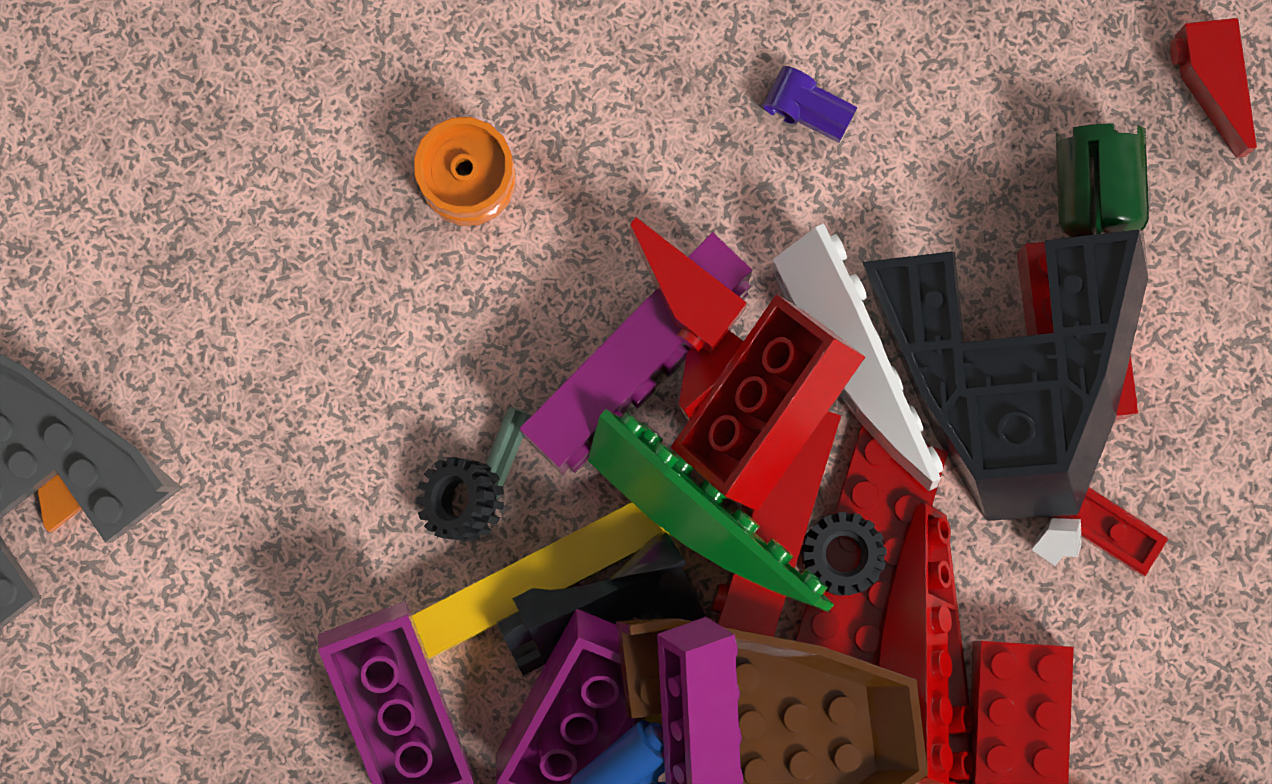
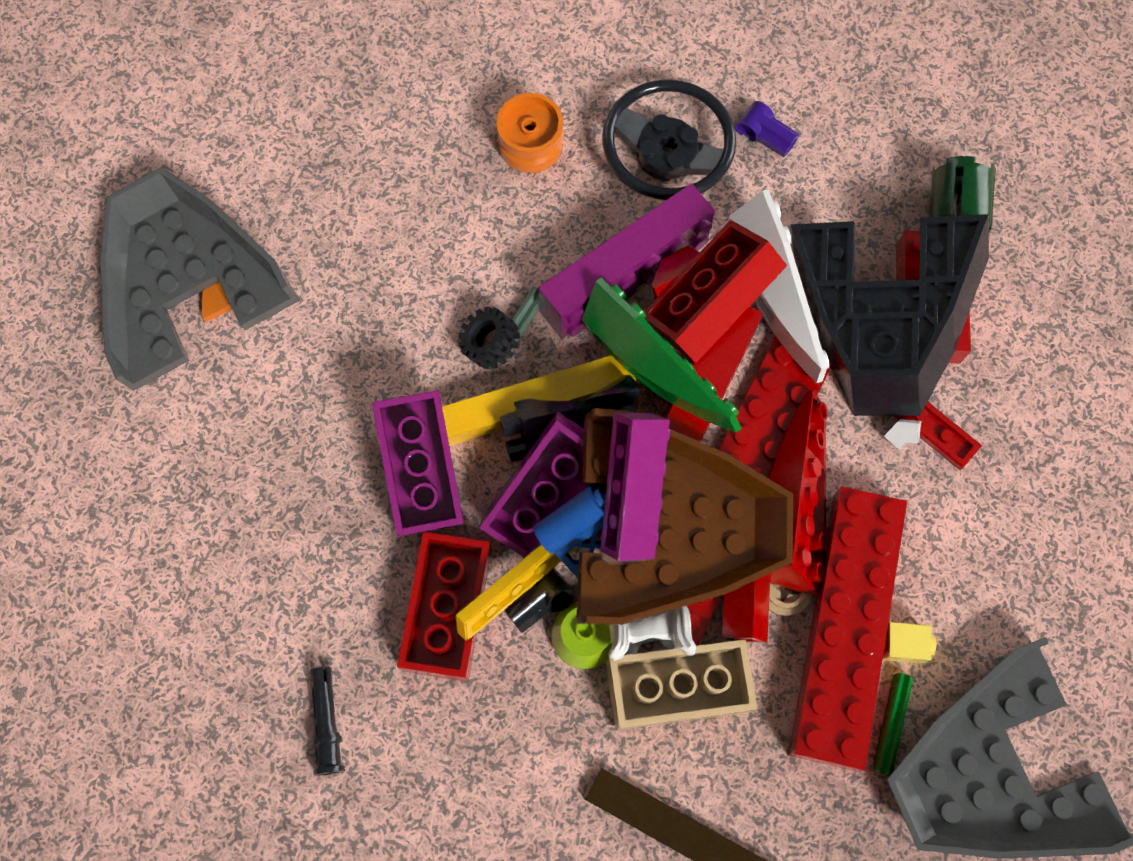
camera: 10 degrees right, 10 degrees down
red slope [630,217,747,353] -> none
black tyre [801,512,887,596] -> none
red slope [1170,18,1257,158] -> none
none -> black piece [602,79,736,200]

